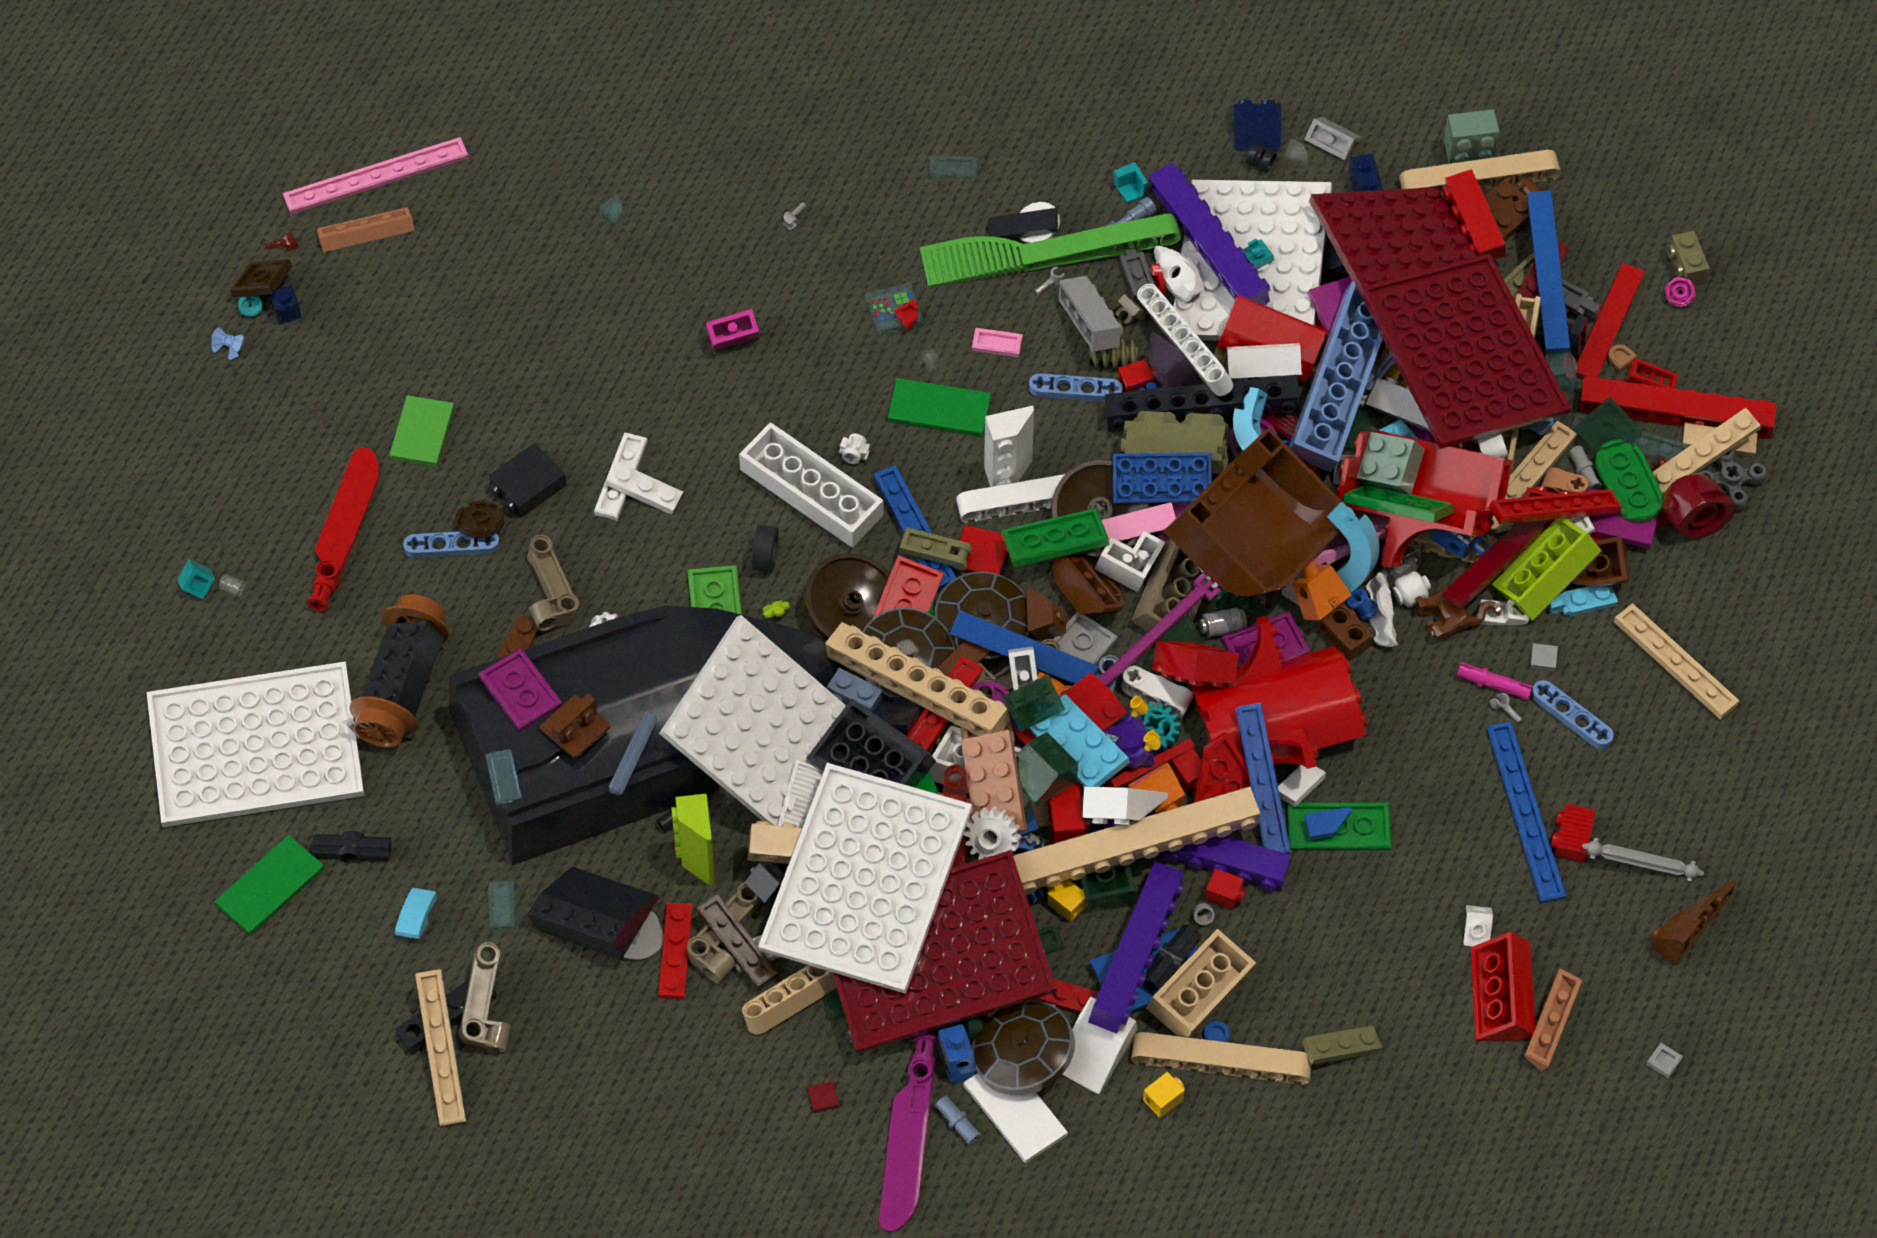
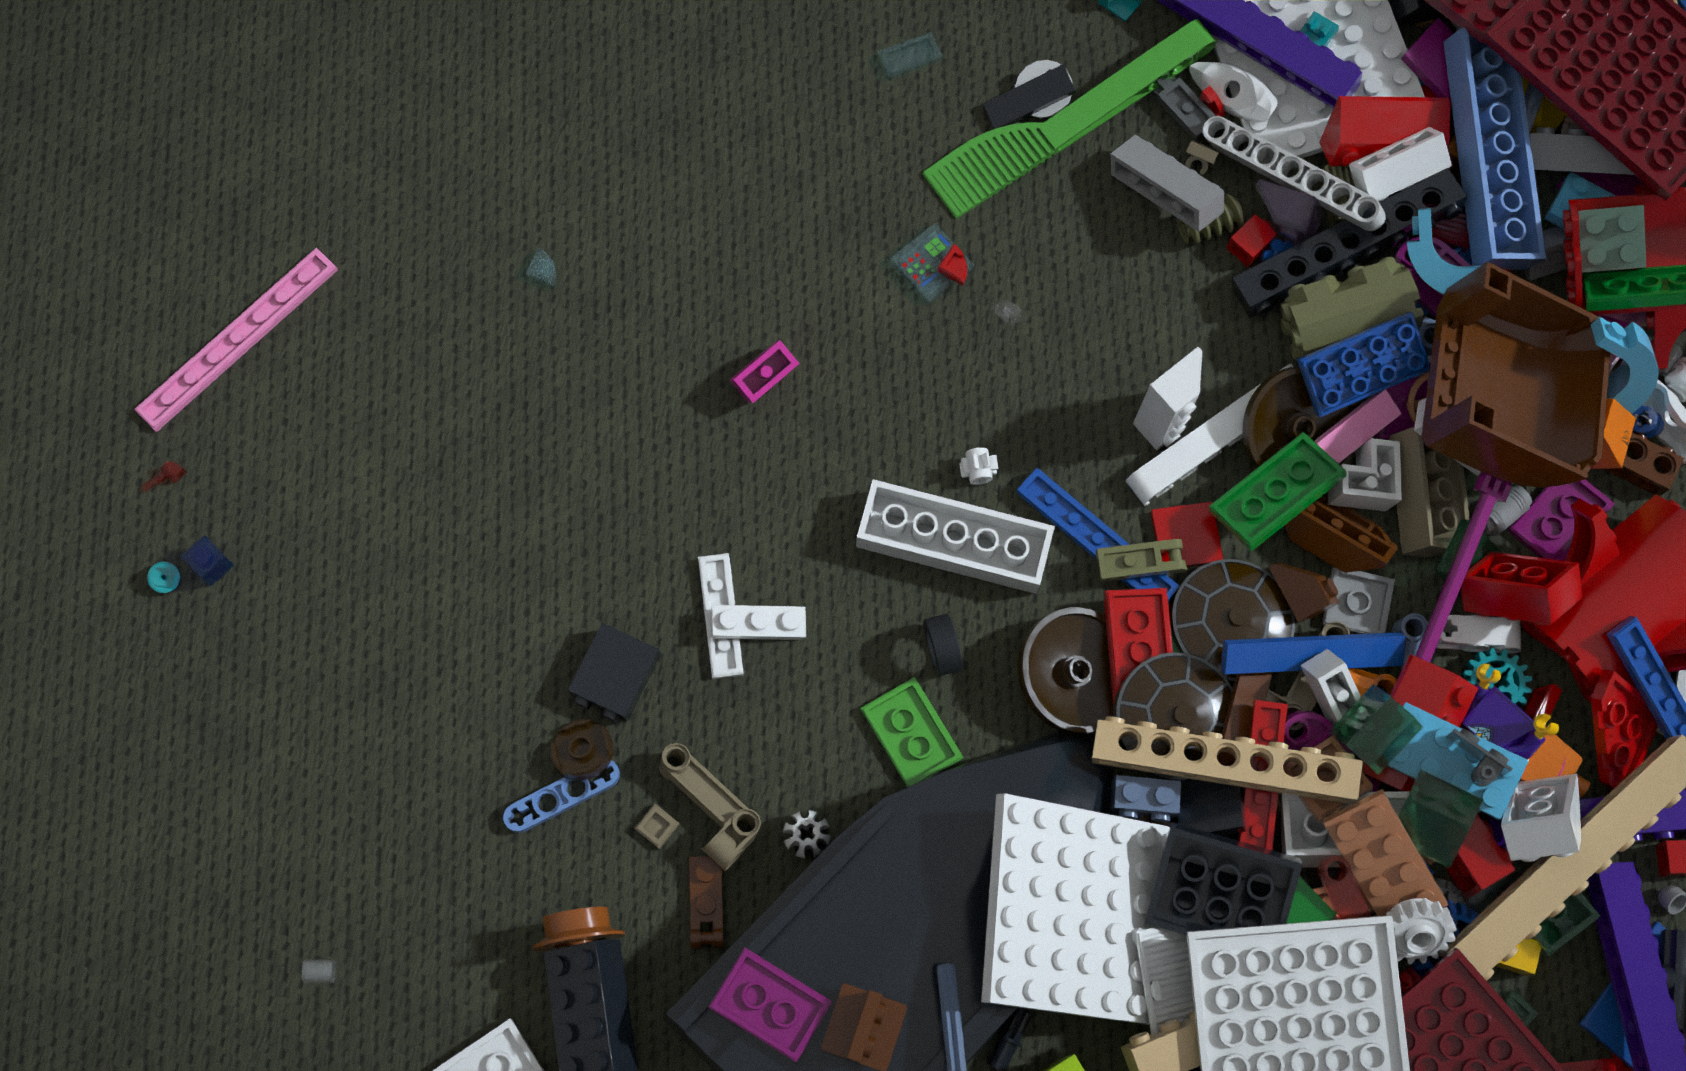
camera: 25 degrees left, 15 degrees up
teal panel [177,559,215,599] -> none
medium blue piece [211,328,245,360] -> none
dark brown tile [230,259,293,297] -> none
red piece [307,447,379,612] -> none
nougat slope [317,207,415,252] -> none
bright green tile [389,395,454,467] -> none
lime plant [762,600,790,618] -> none
light grey hand [783,202,806,230] -> none
green tile [888,378,991,437] -> none
bright pink tile [972,328,1023,357] -> none
medium blue beam [1029,373,1123,402] -> none
light grey hand [1035,267,1065,295] -> none
sand blue piece [1107,197,1157,226] -> none
red brick [1171,748,1202,793] -> none
none -> dark tan tile [634,804,680,849]
none -> dark grey hinge [1446,728,1513,787]

